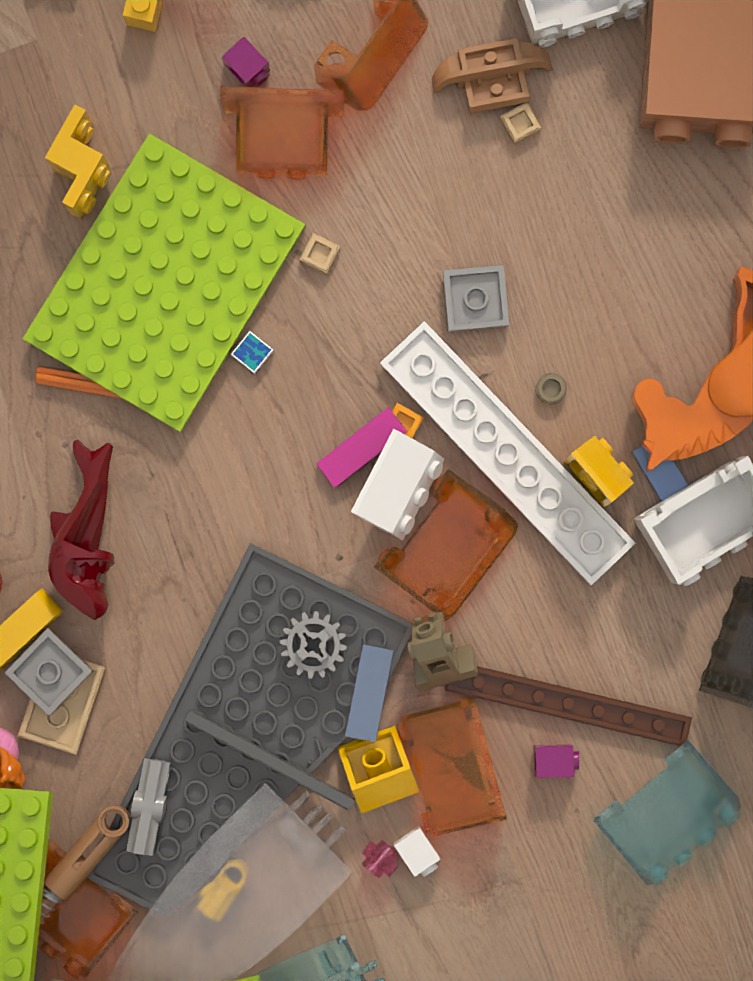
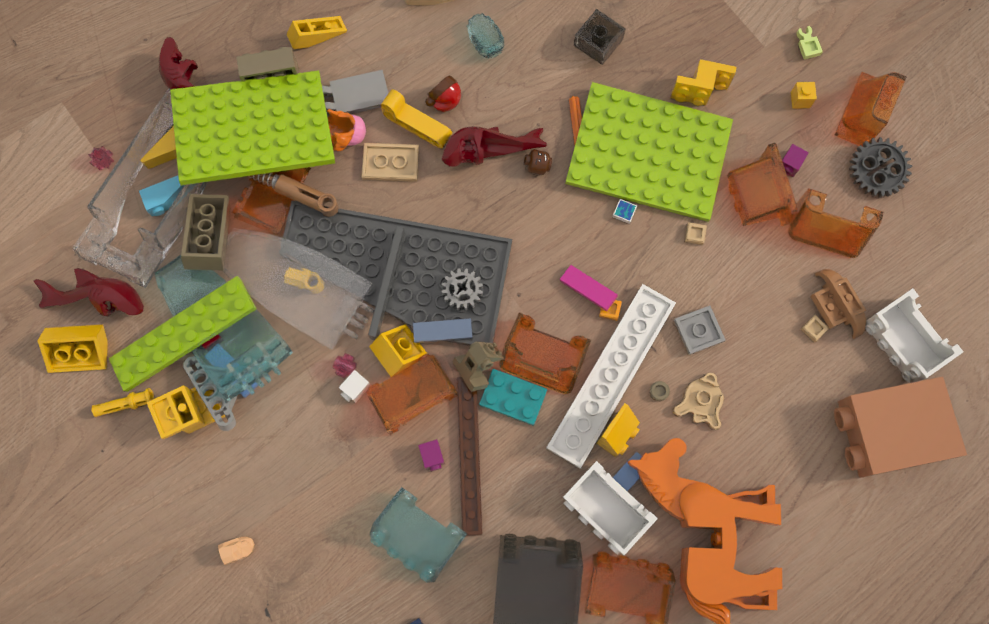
camera: 70 degrees right, 10 degrees down
light grey plate [5,628,93,716] -> none
light grey piece [126,758,171,856] -> none
white slope [351,429,444,540] -> none
none -> teal plate [479,369,547,426]
none -> reddish brown head [524,149,552,175]
none -> tan tile [673,373,724,430]

